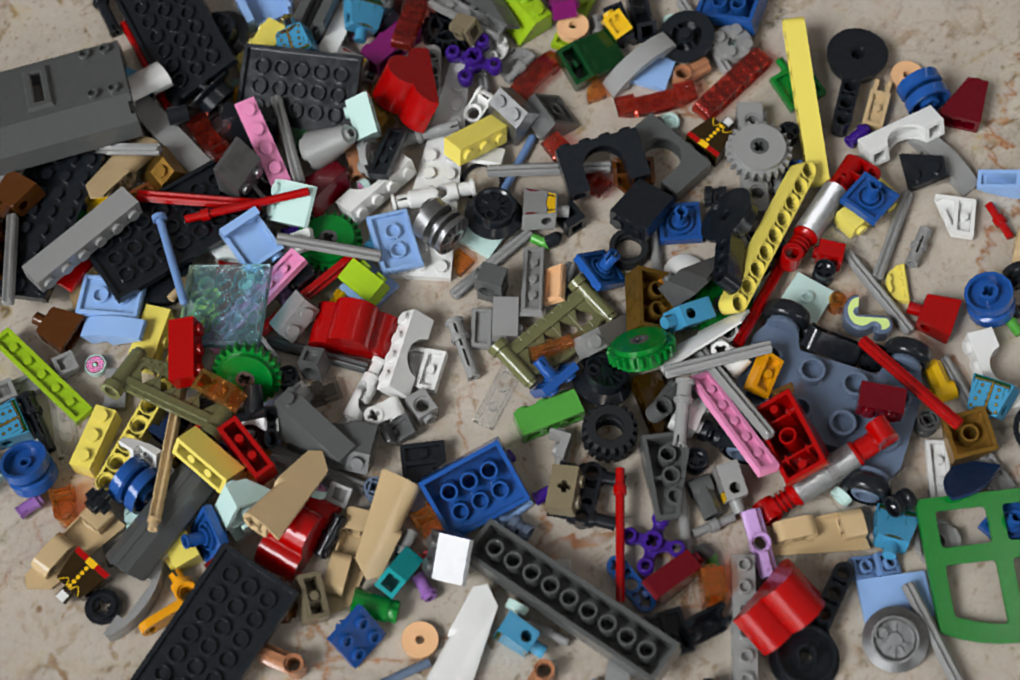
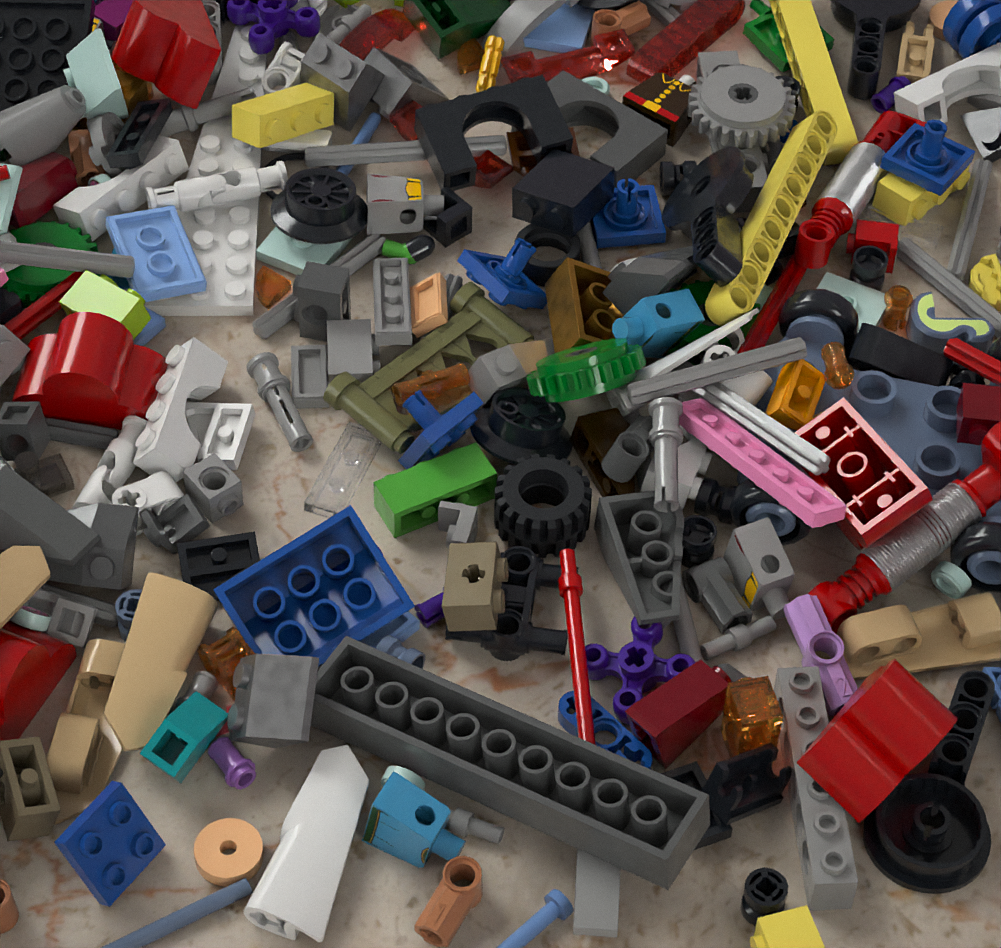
camera: 10 degrees left, 15 degrees down
black pin [313,512,347,559] -> none
green plant [350,586,401,623] -> none
flat silver wheel [412,198,469,255] -> none
none -> yellow axle [475,35,504,92]
none -> clear orange pin [821,342,855,390]

